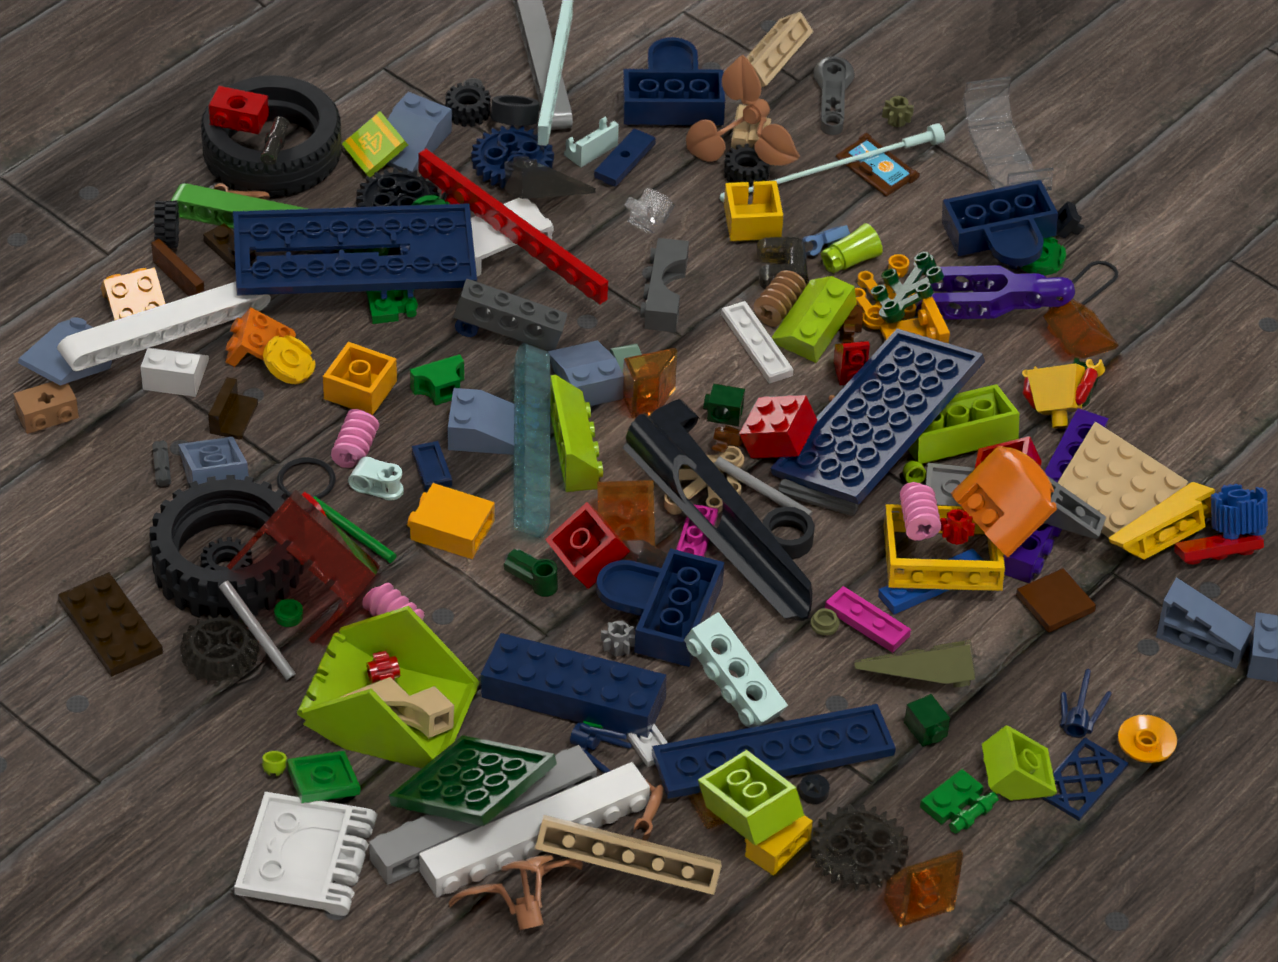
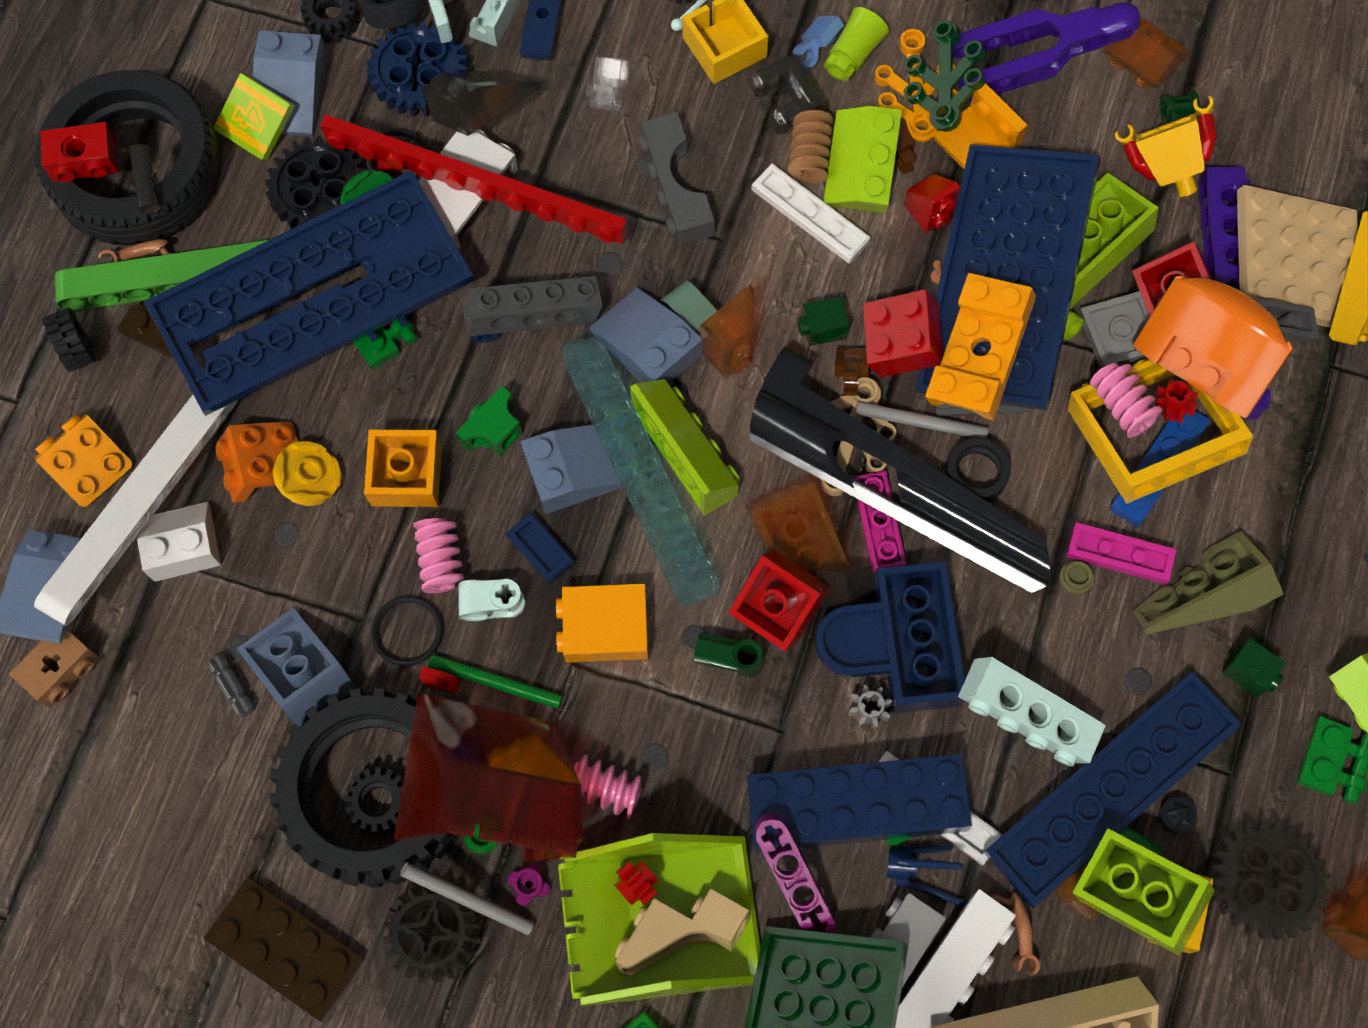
camera: 20 degrees left, 25 degrees up
reddish brown tile [151,239,205,296] -> none
dark brown panel [208,377,258,440] -> none
reddish brown tile [1016,568,1096,633] -> none
none -> magenta plate [508,863,550,906]
none -> magenta beam [755,813,836,934]
none -> light orange piece [925,273,1036,421]

